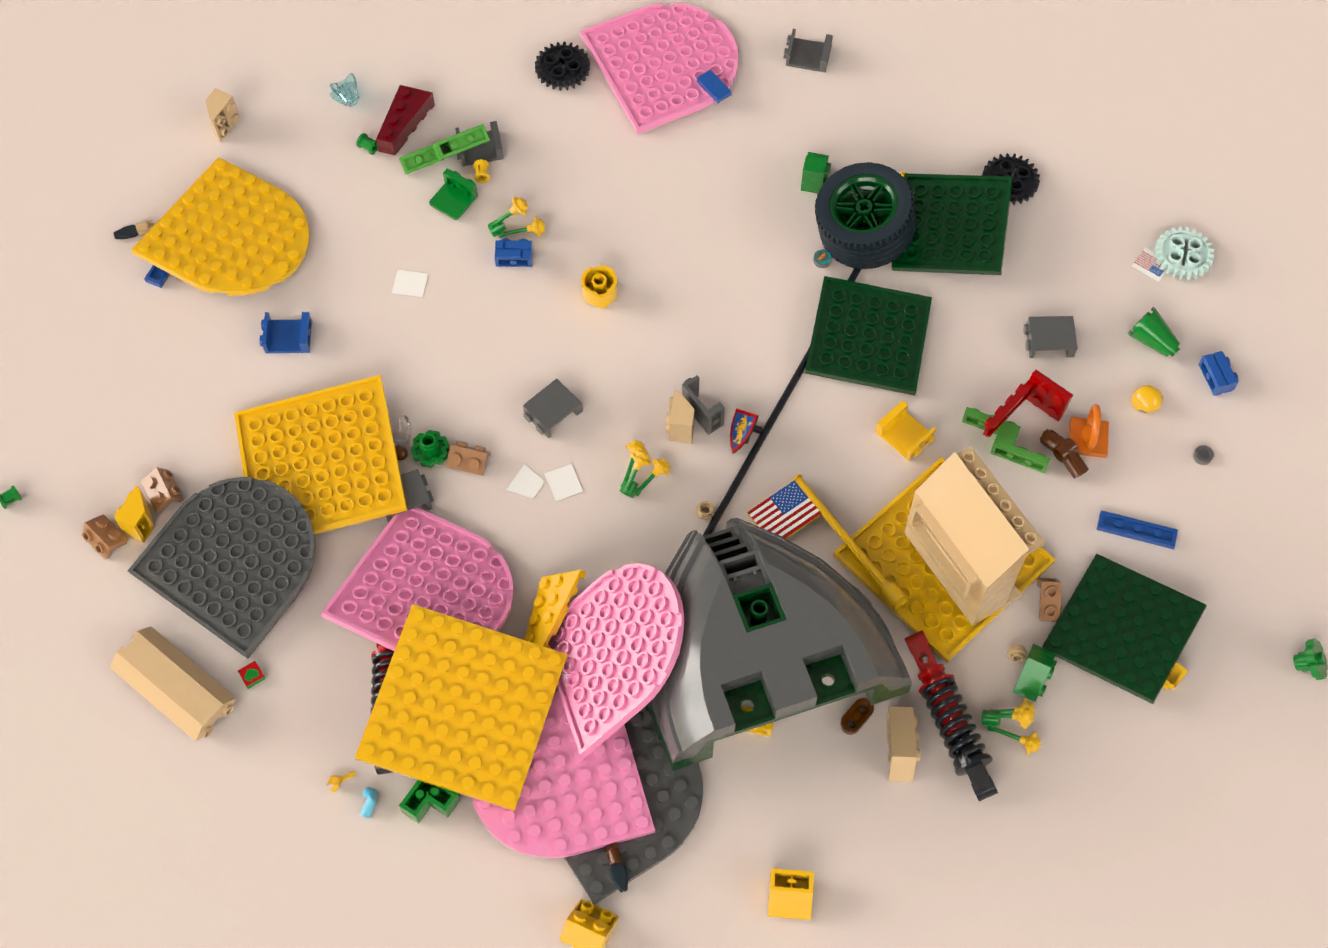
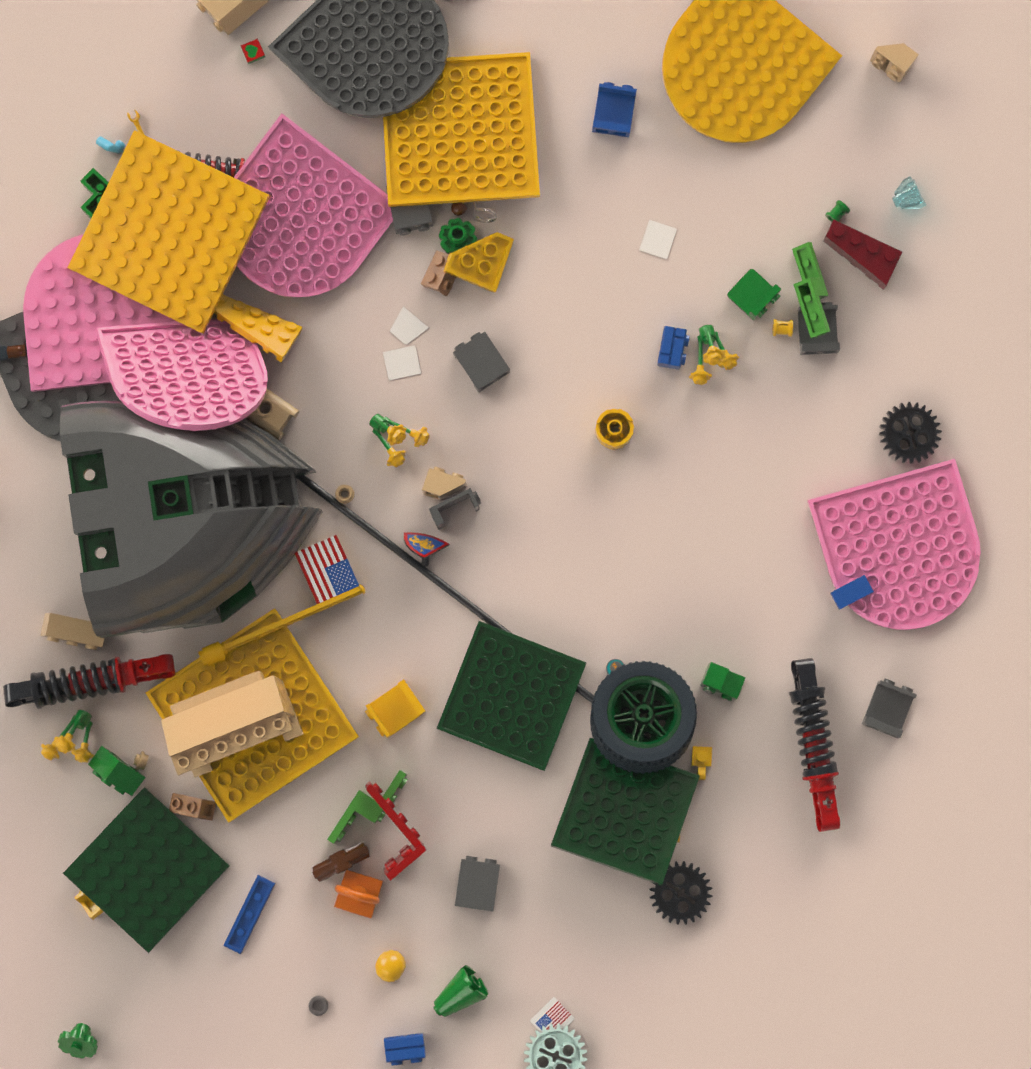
camera: 100 degrees right, 20 degrees up
none -> yellow plate [443,232,514,292]
none -> black piece [789,658,840,832]

